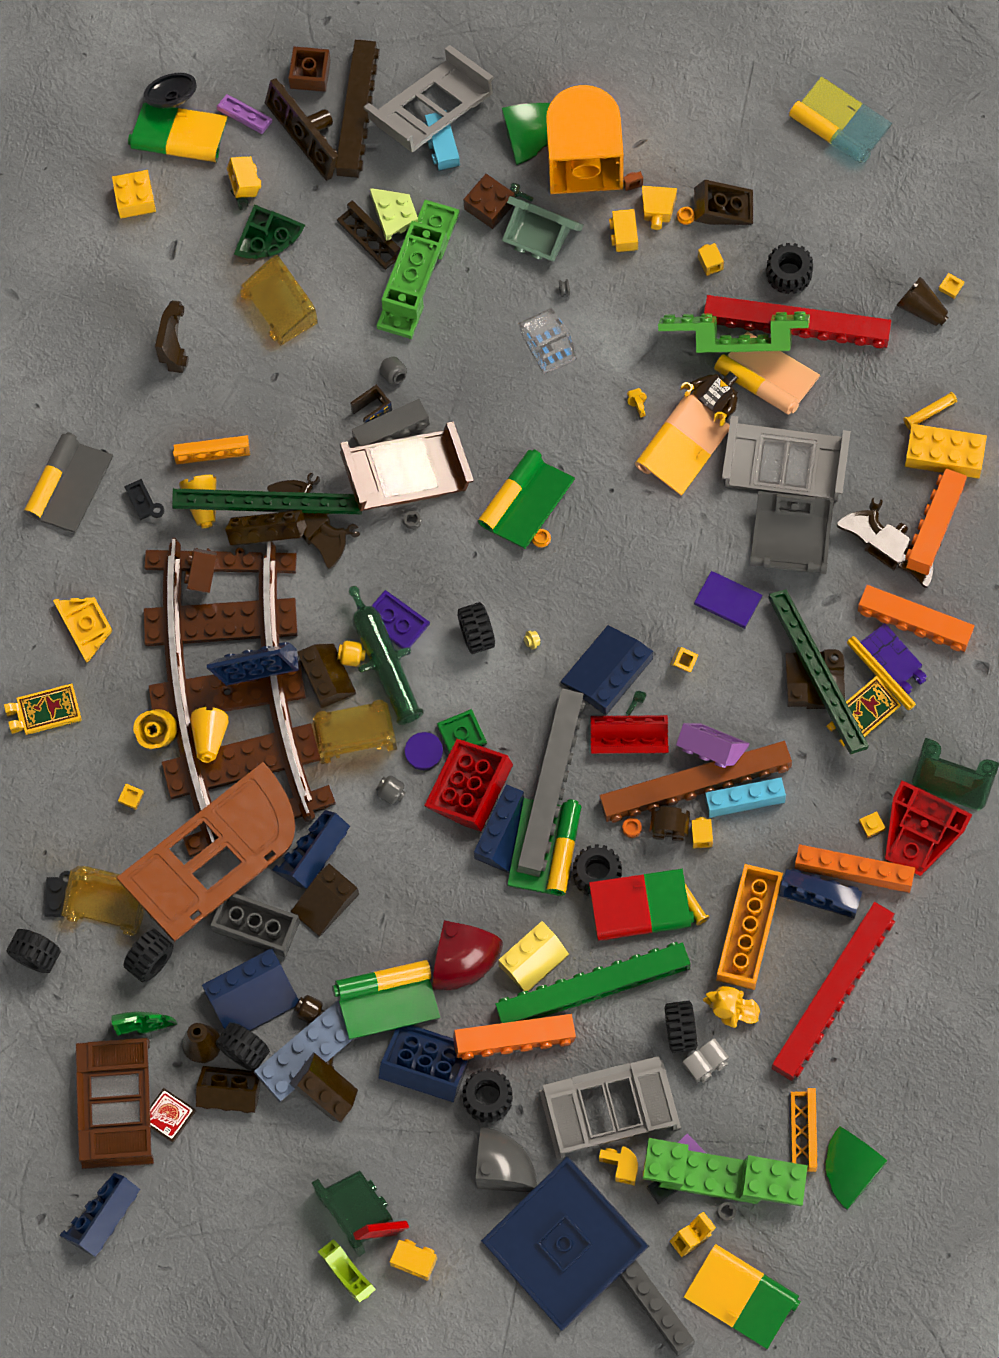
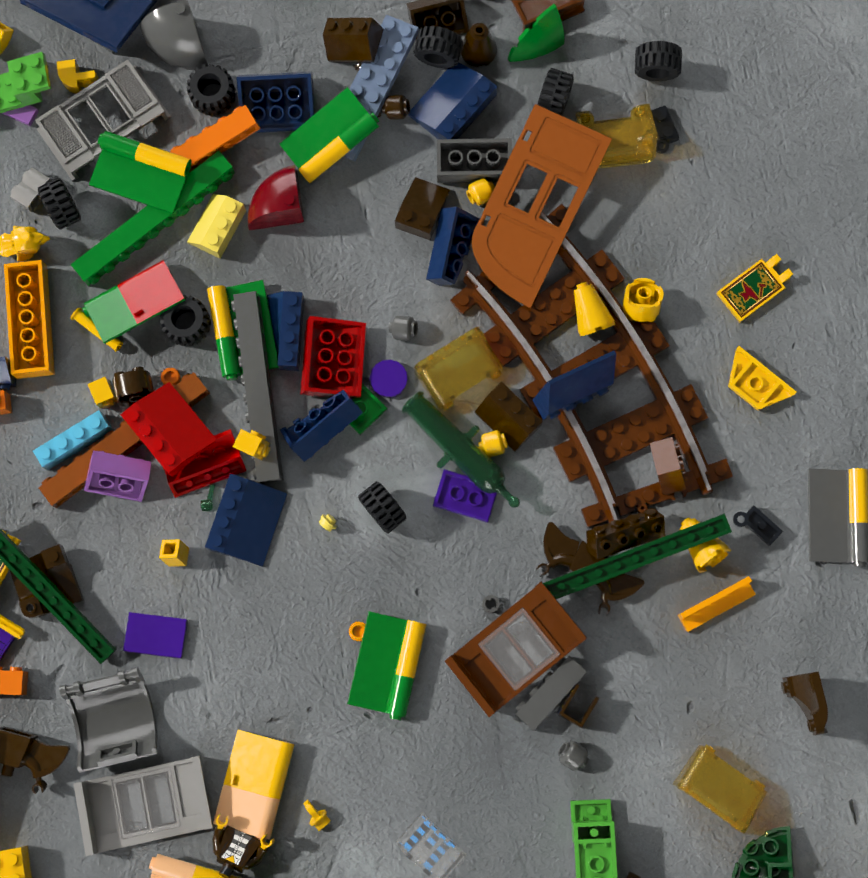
camera: 160 degrees right, 10 degrees up
yellow plate [118,784,144,810] -> none
none -> green door [89,131,192,214]
none -> red slope [120,382,217,477]
none -> yellow brick [233,429,270,460]
none -> dark blue wedge [280,390,363,462]
none -> yellow head [466,178,495,206]

